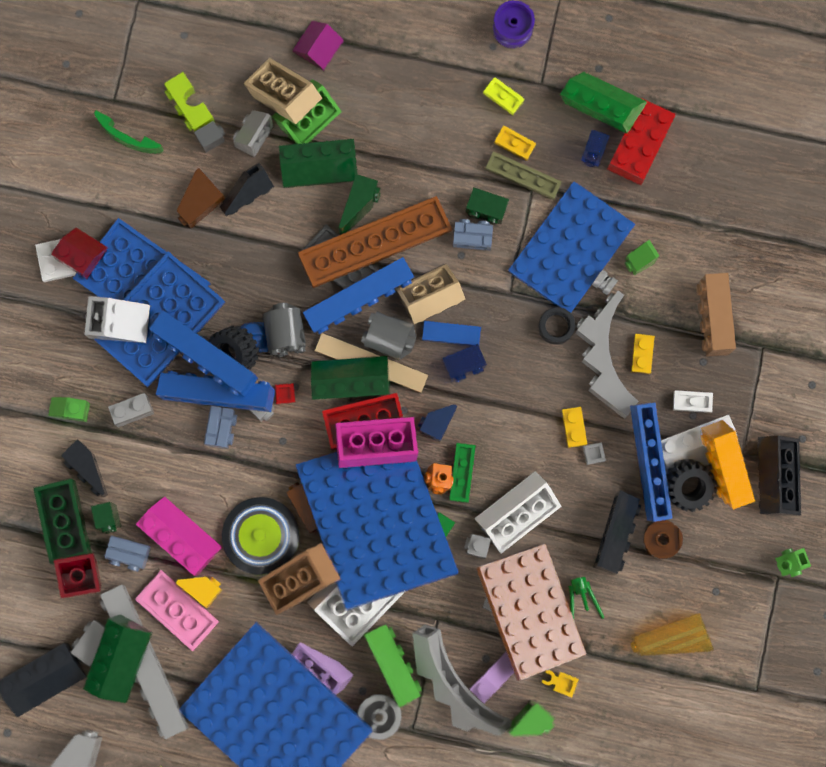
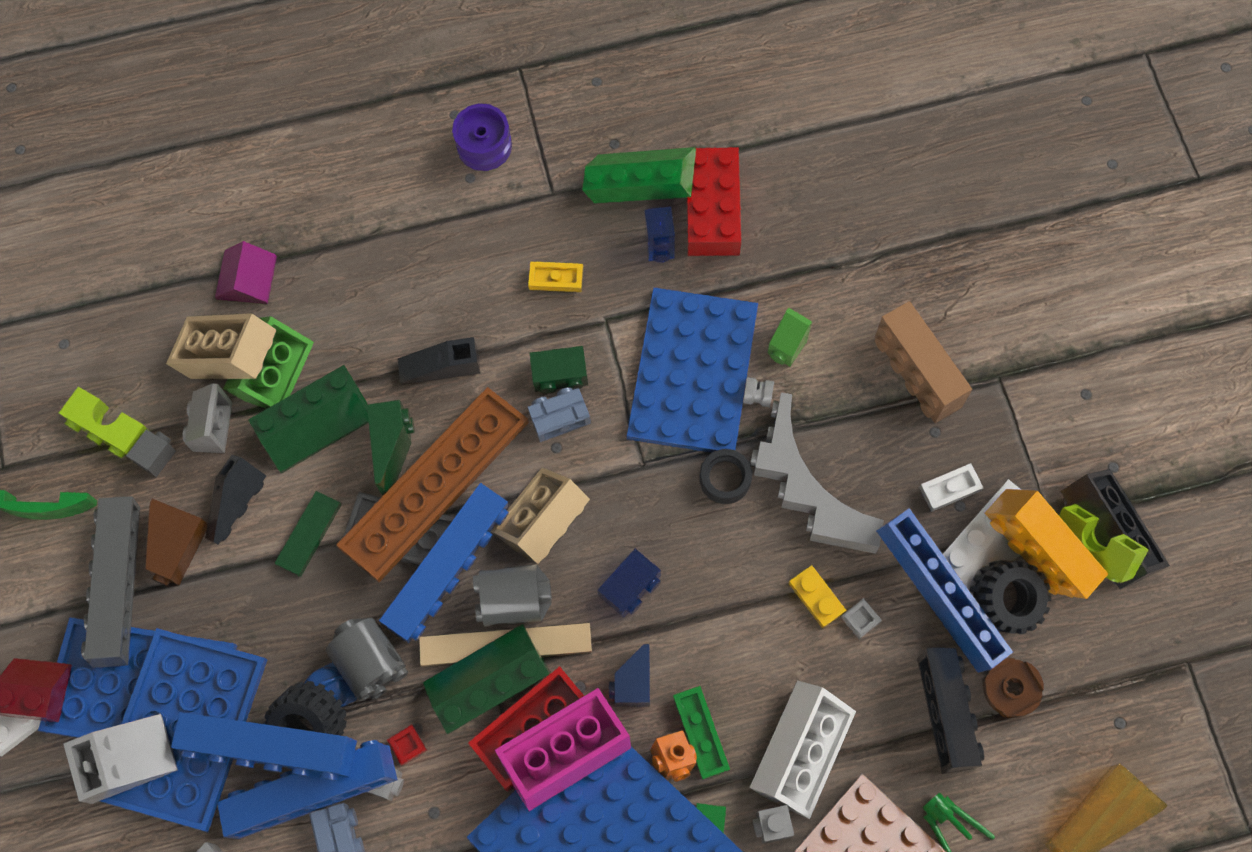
camera: 20 degrees left, 10 degrees down
blue tile [422,321,481,347] -> none
neon yellow plate [483,77,524,115] -> none
olive plate [485,151,562,200] -> none
yellow plate [631,334,655,374] -> none
bright green brick [775,548,811,578] -> none
none -> dark grey brick [81,496,140,668]
none -> dark green tile [275,491,342,577]
none -> black slope [397,337,481,385]
none -> lime arch [1059,504,1149,583]

